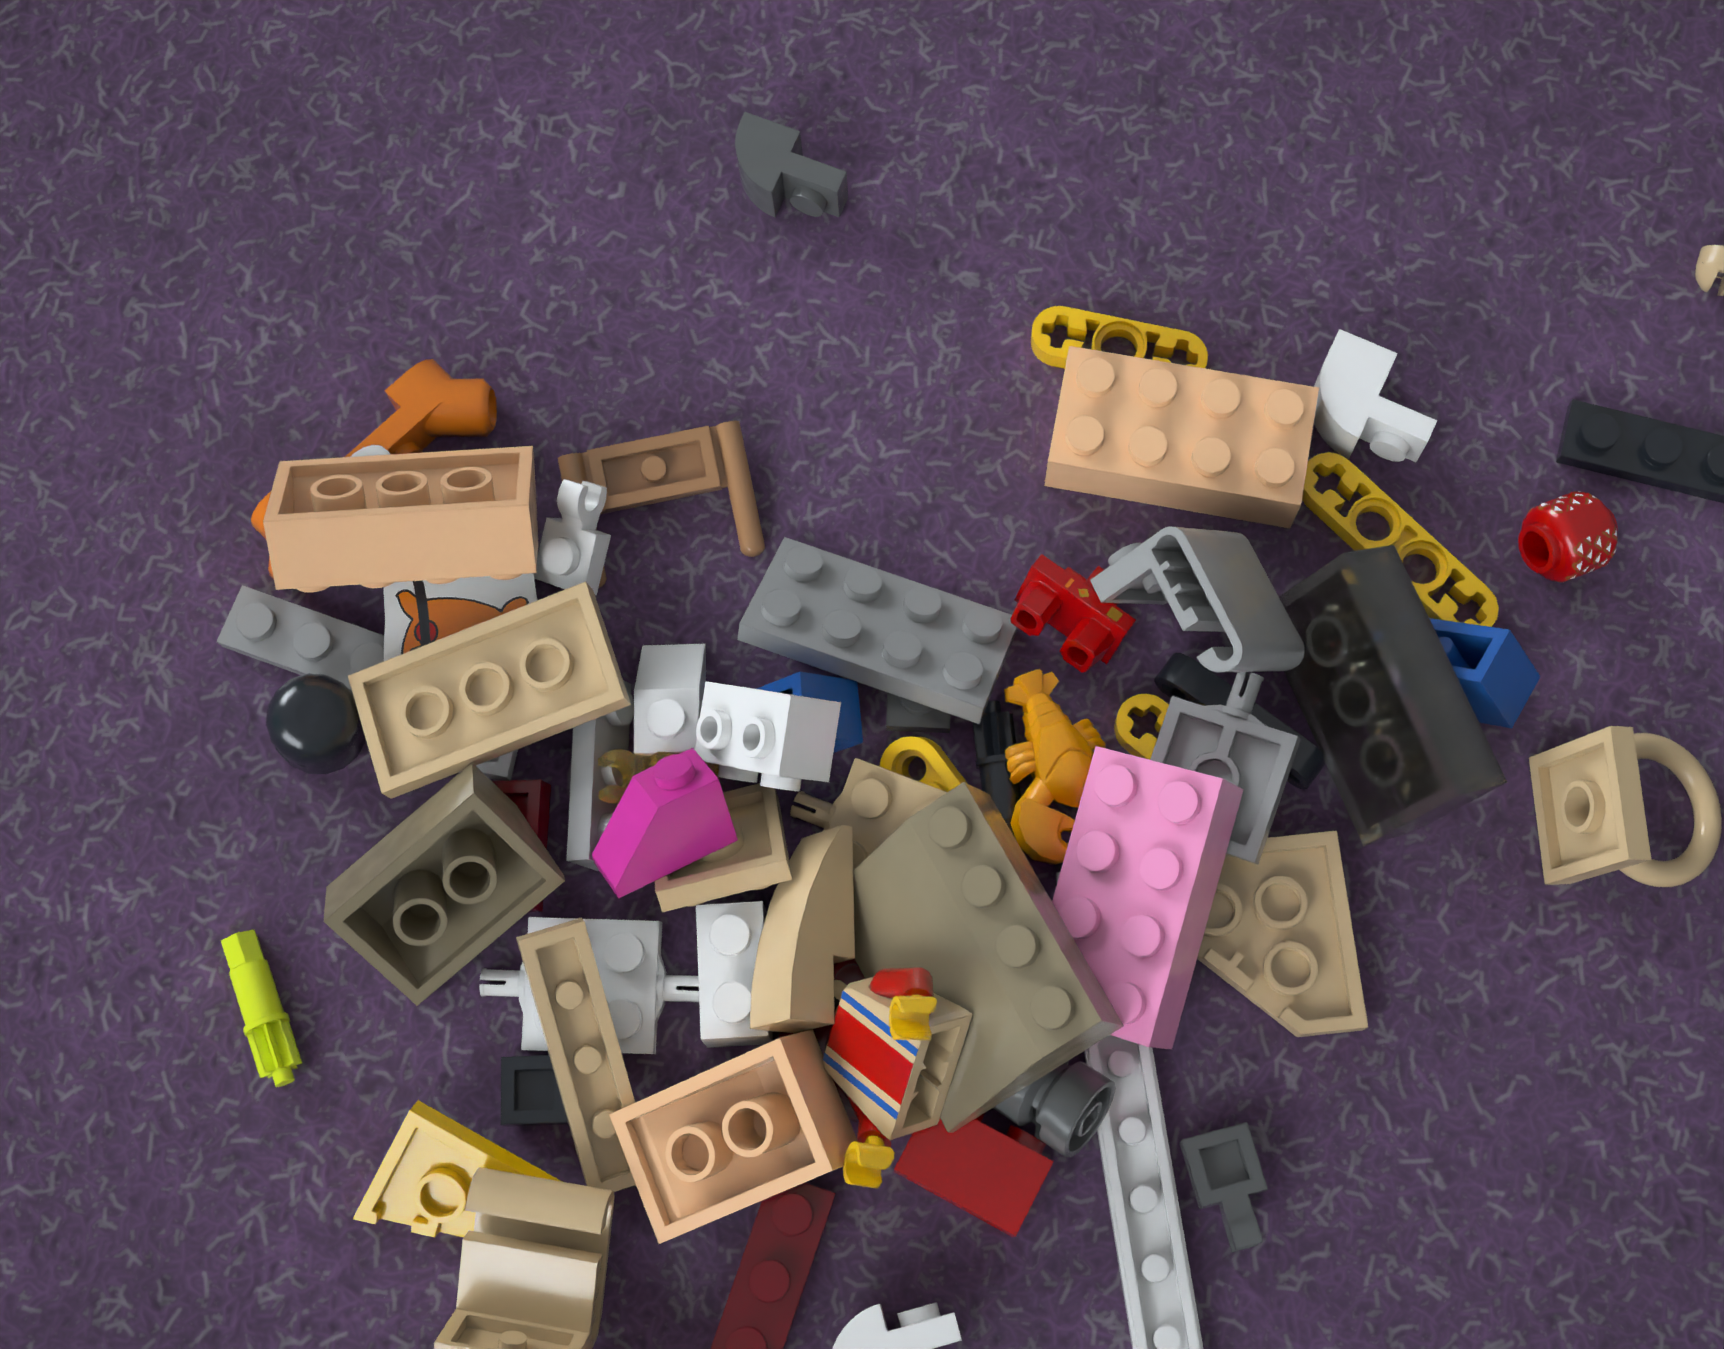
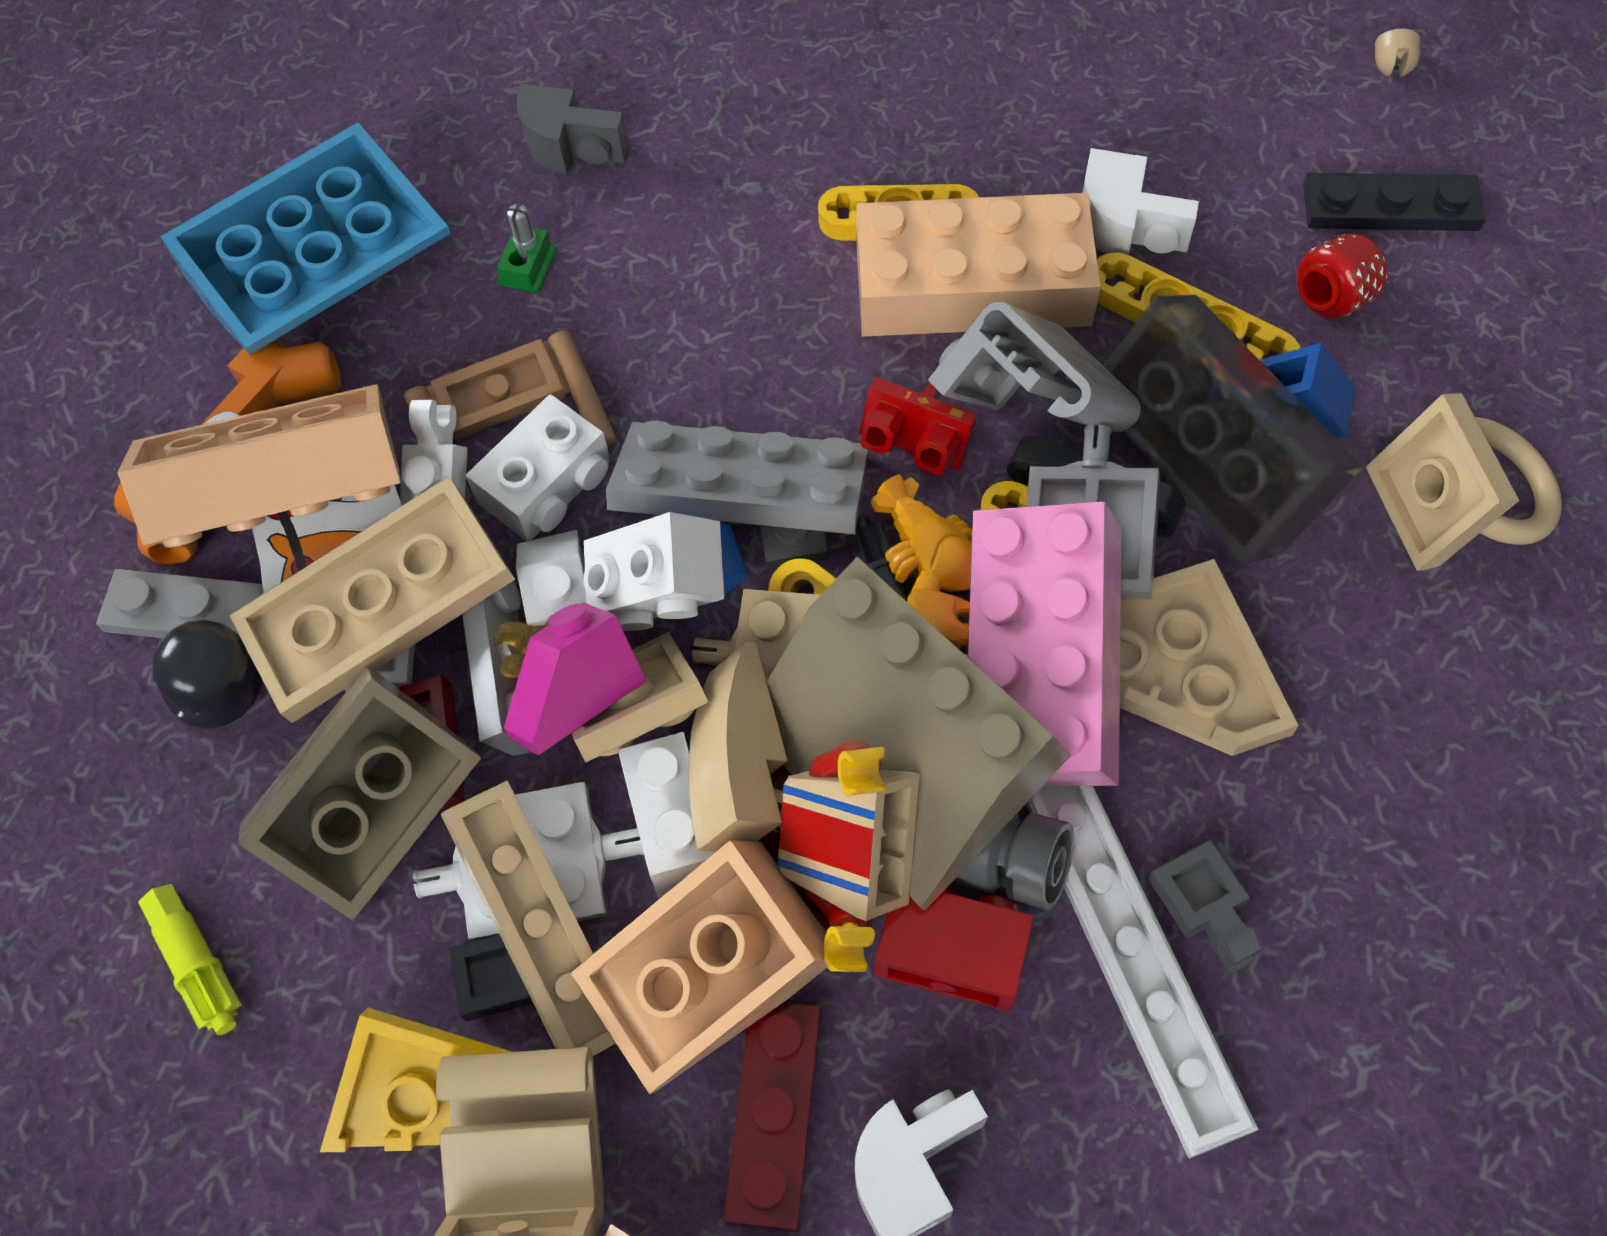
camera: 15 degrees left, 10 degrees down
none -> dark azure slope [160,123,451,355]
none -> white brick [465,394,611,541]
none -> green piece [497,204,557,294]

